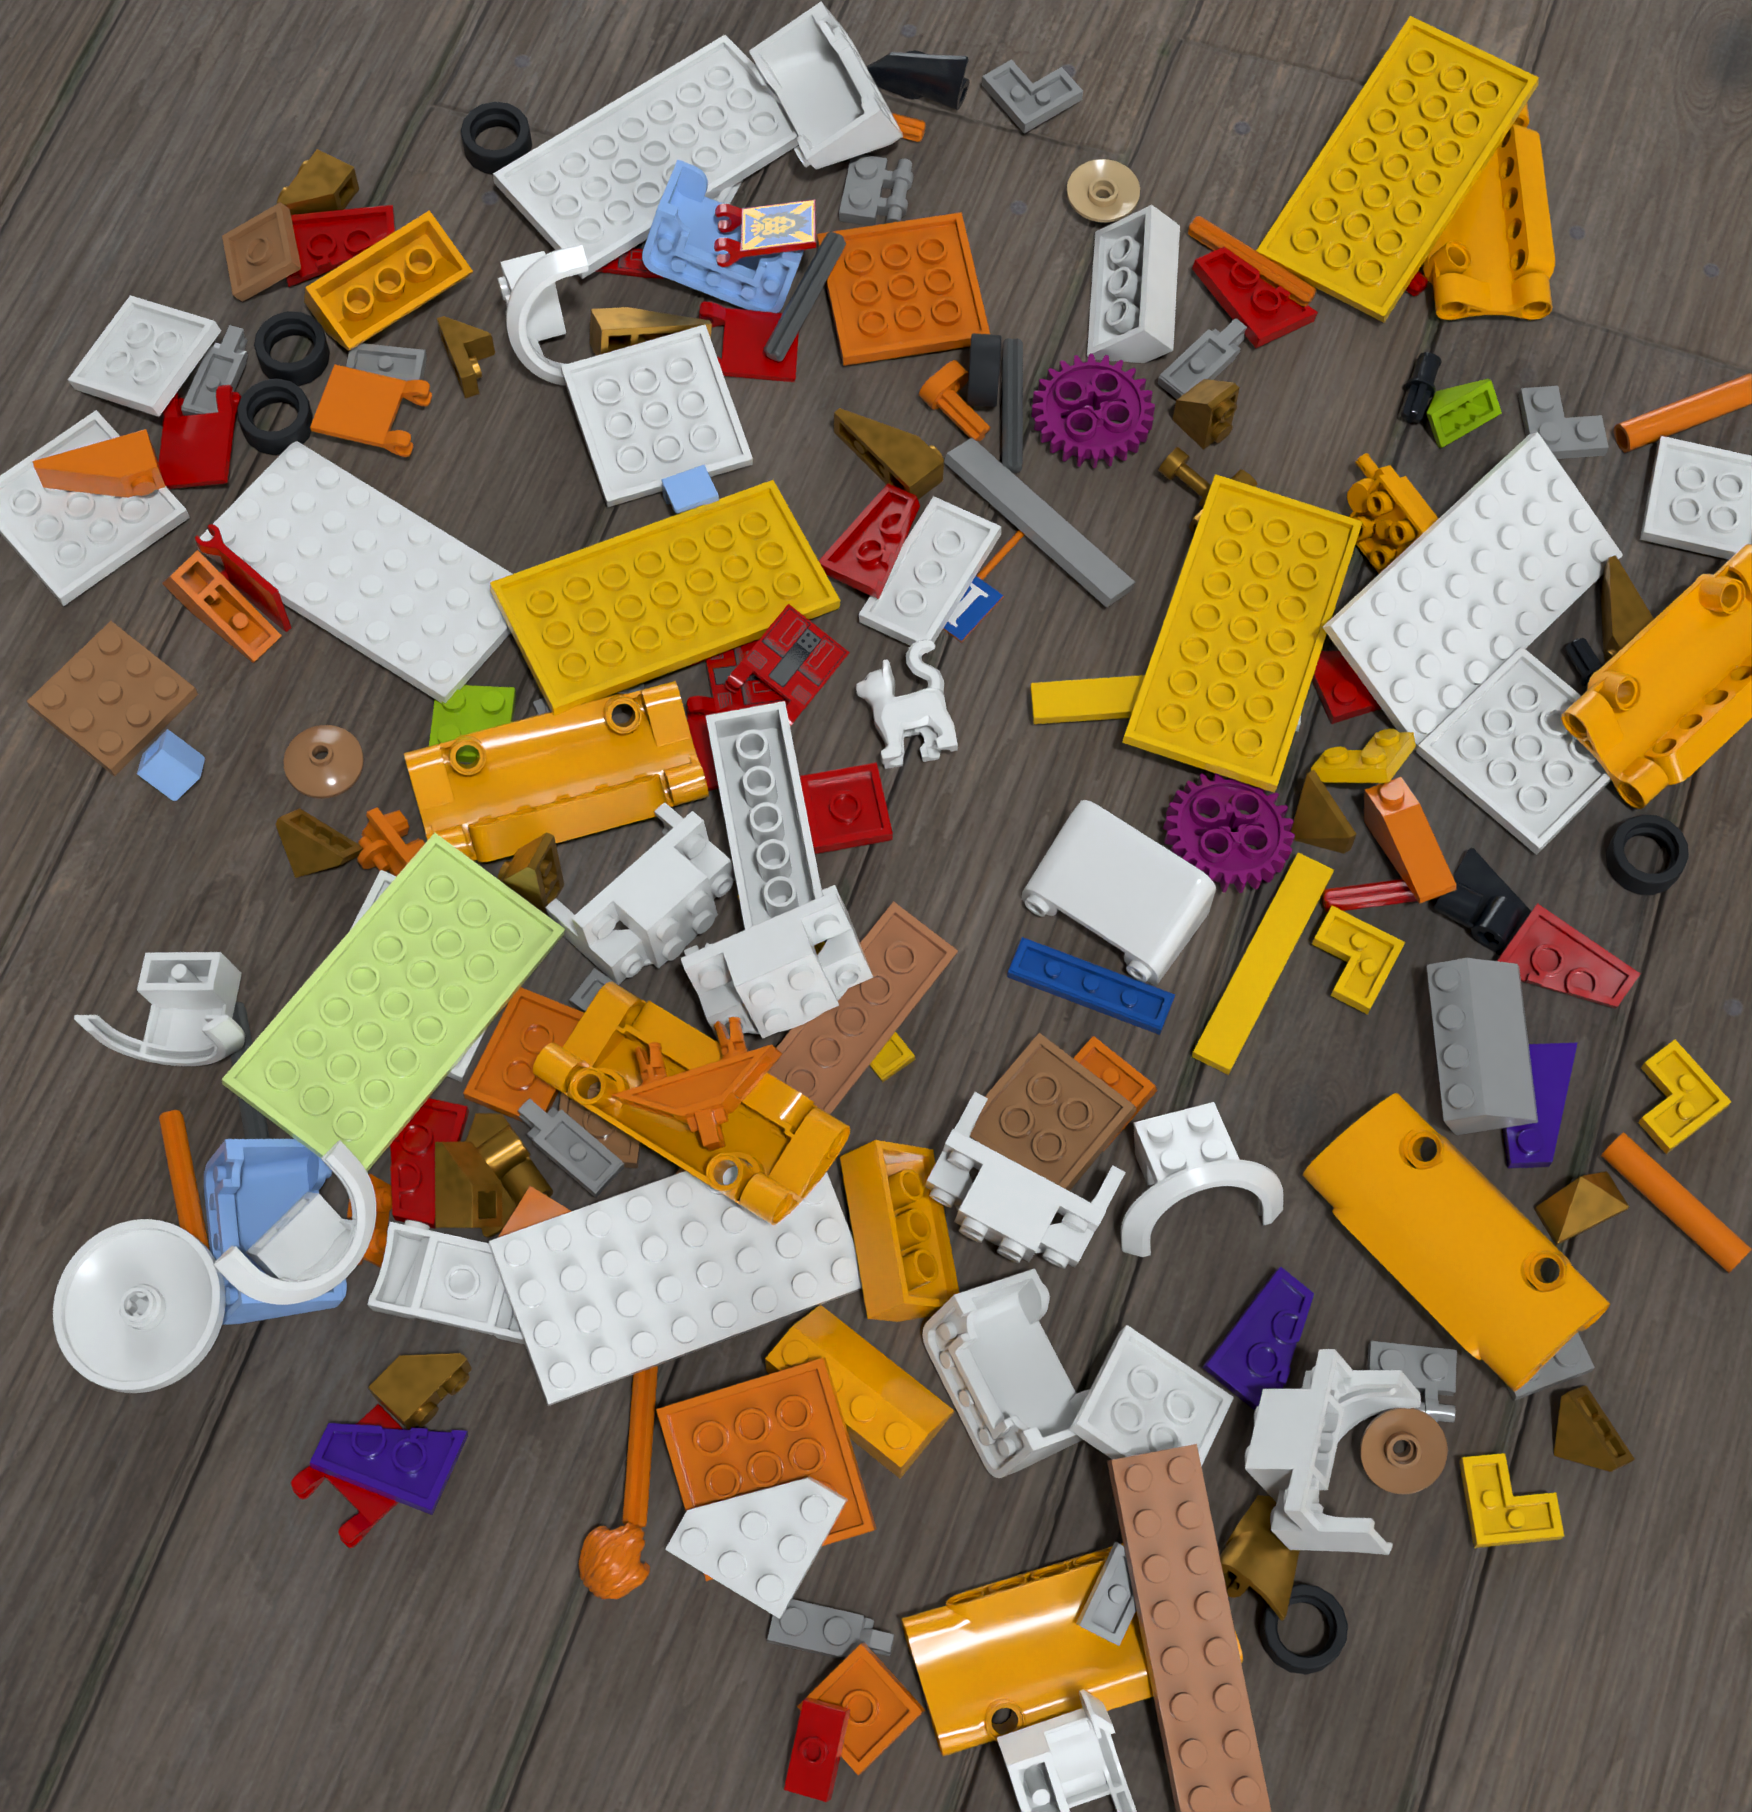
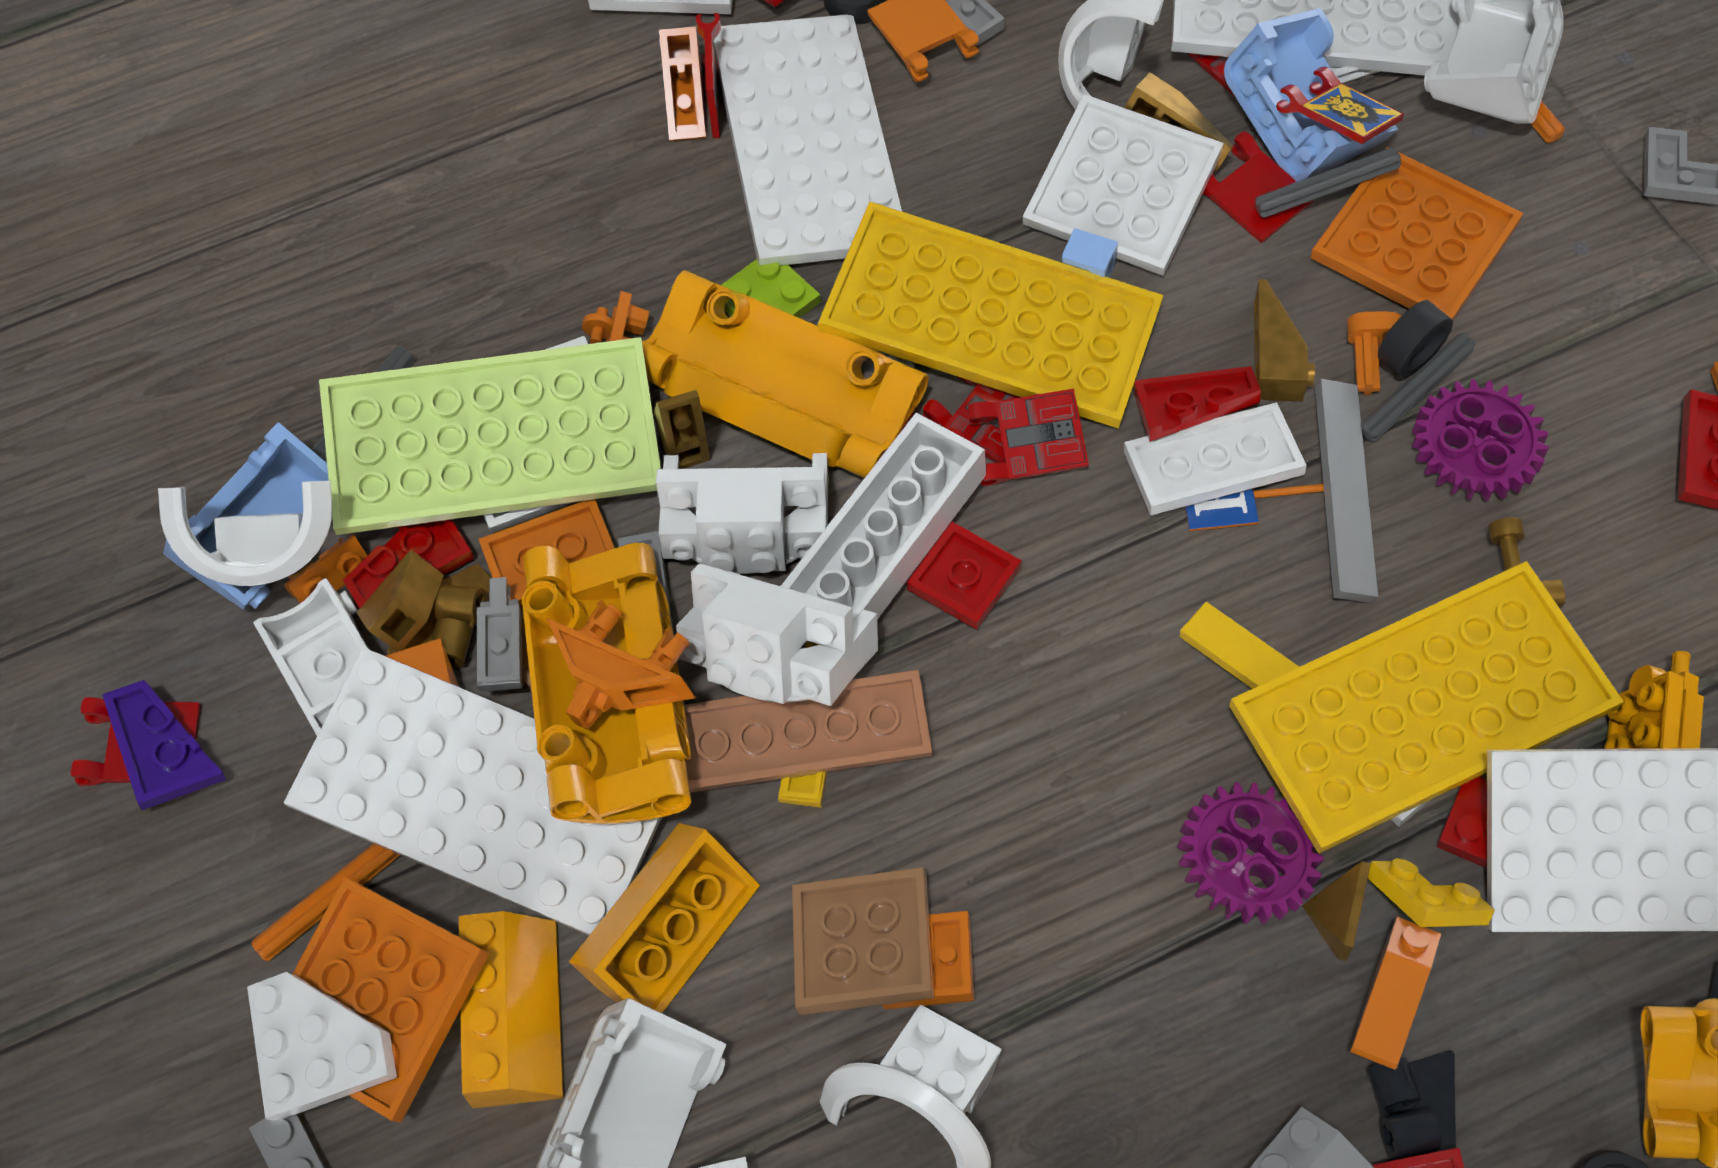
camera: 50 degrees right, 5 degrees down
medium nougat plate [27,621,198,777] -> none
white dish [53,1219,226,1393] -> none
white piece [74,952,245,1066] -> none
light blue panel [137,729,205,801] -> none
orange axle [159,1110,210,1251] -> none
pearl gold slope [275,808,363,878] -> none
medium nougat dish [284,725,364,799] -> none
pearl gold slope [368,1353,472,1430] -> none
pearl gold slope [437,316,495,399] -> none
orange hair [578,1522,650,1600] -> none
light grey plate [839,155,914,226] -> none
white animal [856,639,958,769] -> none
black panel [867,50,970,110] -> none
white piece [925,1092,1126,1269] -> none
blue tile [1007,937,1175,1035] -> none
white windscreen [1021,800,1216,986] -> none
tan dish [1067,159,1140,223] -> none
white slope [1087,205,1180,363] -> none
light grey hinge [1158,318,1247,399] -> none
pearl gold slope [1173,379,1240,450] -> none
yellow tile [1192,852,1334,1075] -> none
yellow plate [1312,906,1405,1015] -> none
red axle [1322,879,1440,912] -> none
white plate [1416,646,1611,855] -> none

